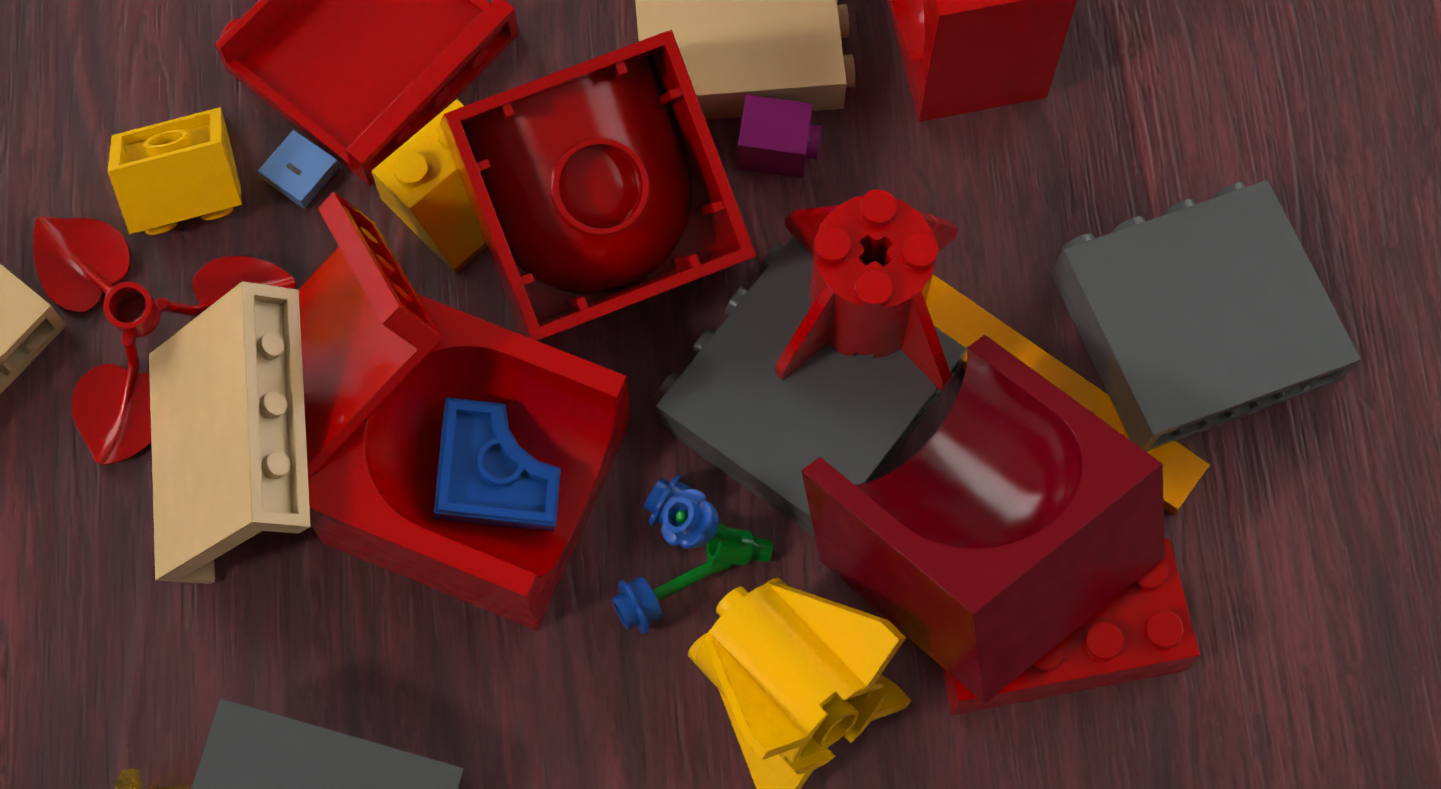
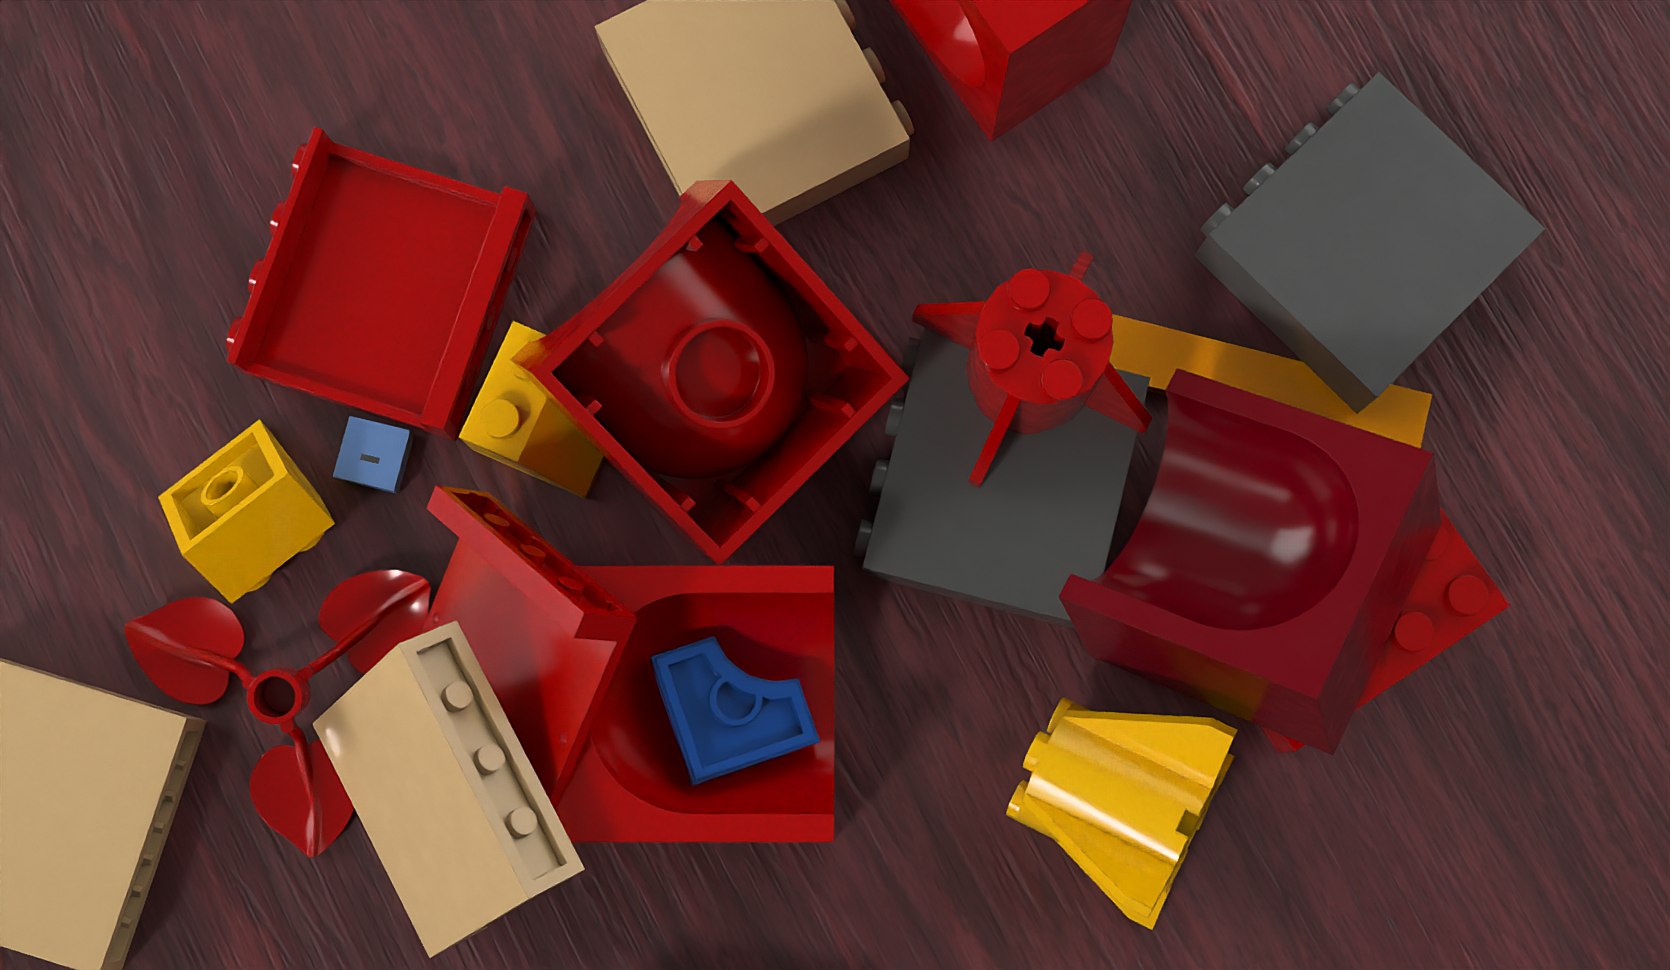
camera: 20 degrees left, 10 degrees up
blue plant [611,474,773,634] -> none
magenta brick [737,94,822,178] -> none

